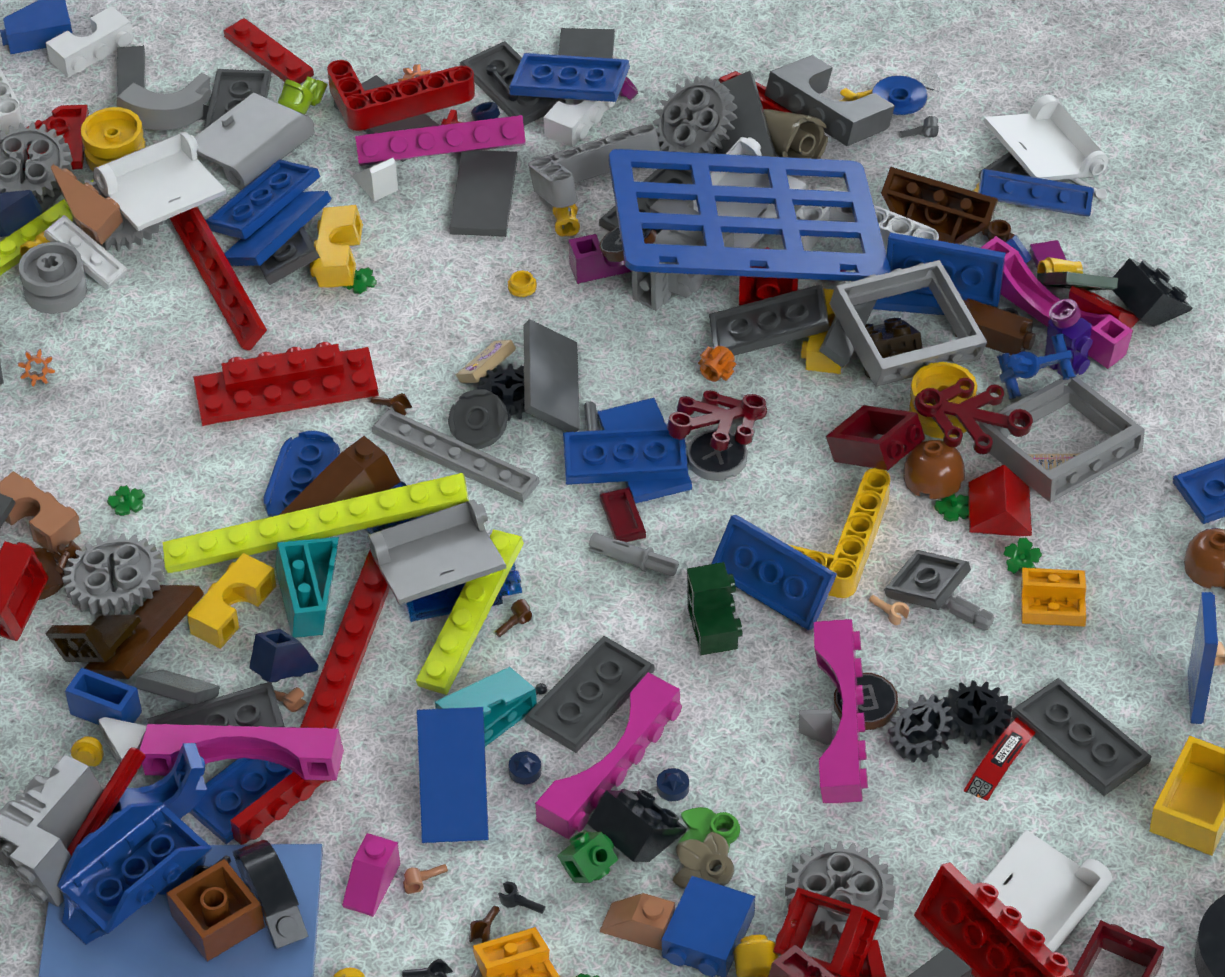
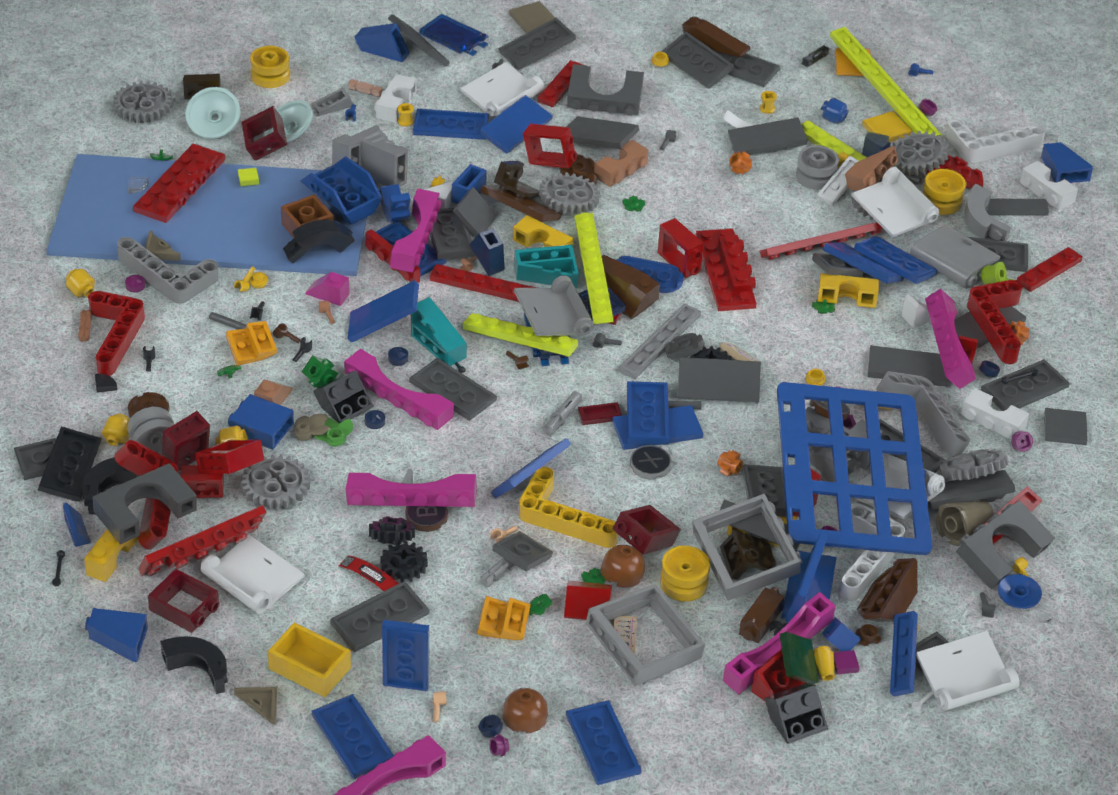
camera: 90 degrees right, 5 degrees down
red axle [67,747,146,857] -> none
reddish brown hand [371,393,412,416] -> none
blue tile [509,53,630,102] -> none
dark red plant [667,390,768,451] -> none
dark green brick [687,562,743,655] -> none
dark red plant [914,378,1033,455] -> none
blue axle [997,334,1076,400] -> none
dark purple brick [1045,318,1093,376] -> none
magenta tile [1049,299,1081,328] -> none
none -> red window [657,218,703,278]

